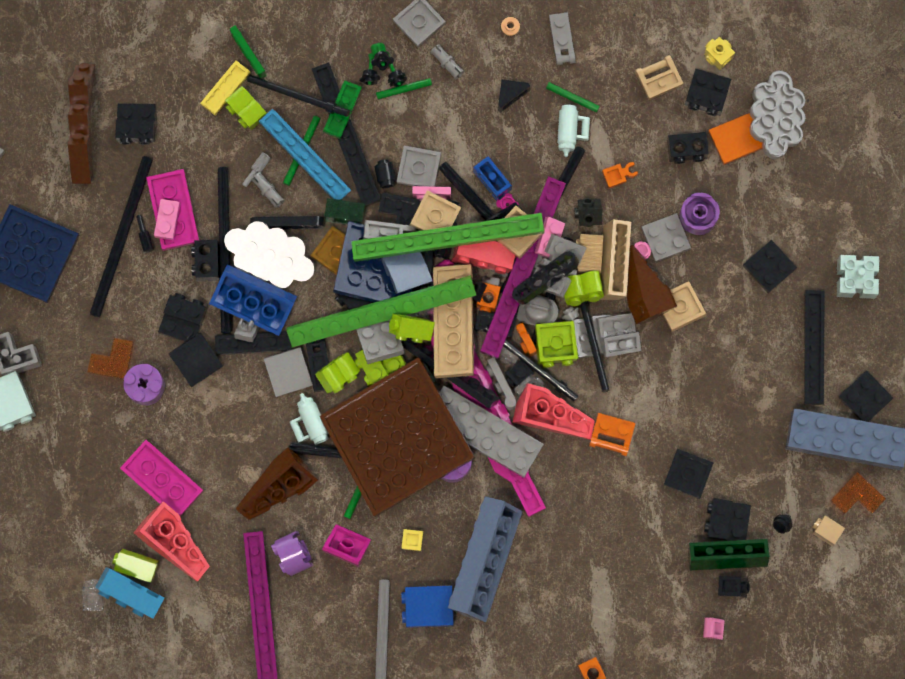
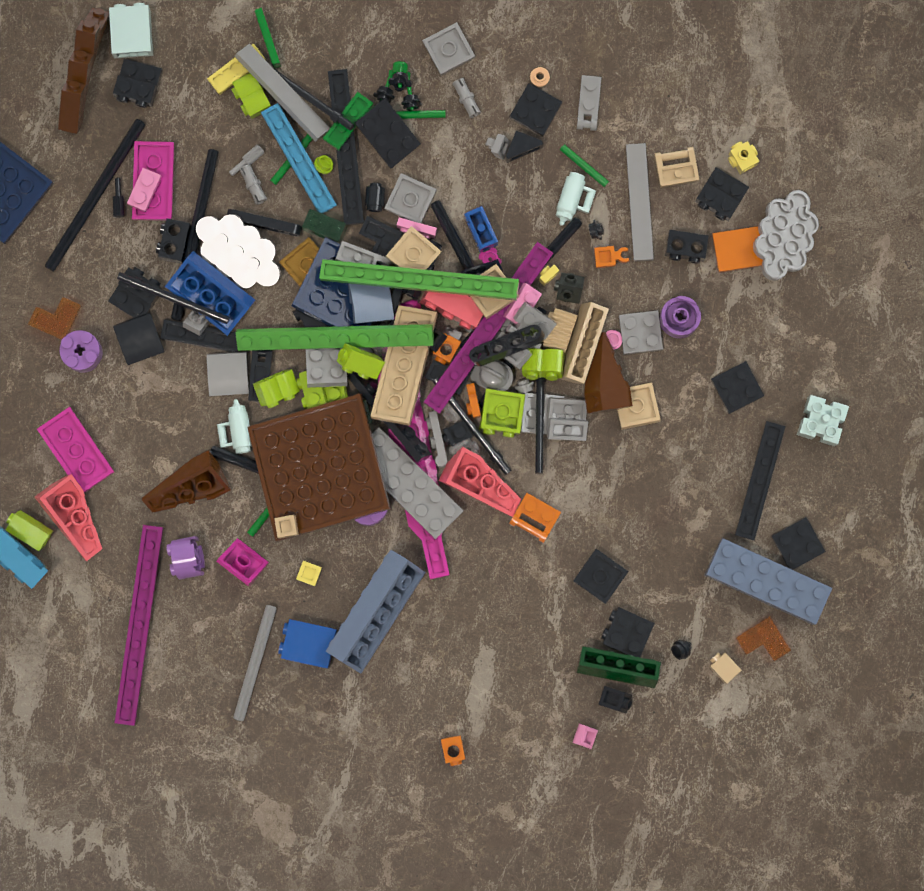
camera: 10 degrees right, 5 degrees up
none -> light aqua brick [109,3,153,58]
none -> black bar [117,272,230,324]
none -> light grey tile [235,44,330,142]
none -> tan plate [275,515,299,539]
none -> lime plate [314,155,333,174]
none -> black plate [353,98,421,169]
none -> light grey tile [485,134,511,160]
none -> black plate [509,83,562,137]
none -> light yellow plate [539,265,560,286]
none -> black plate [589,220,604,240]
none -> light grey tile [626,143,654,261]

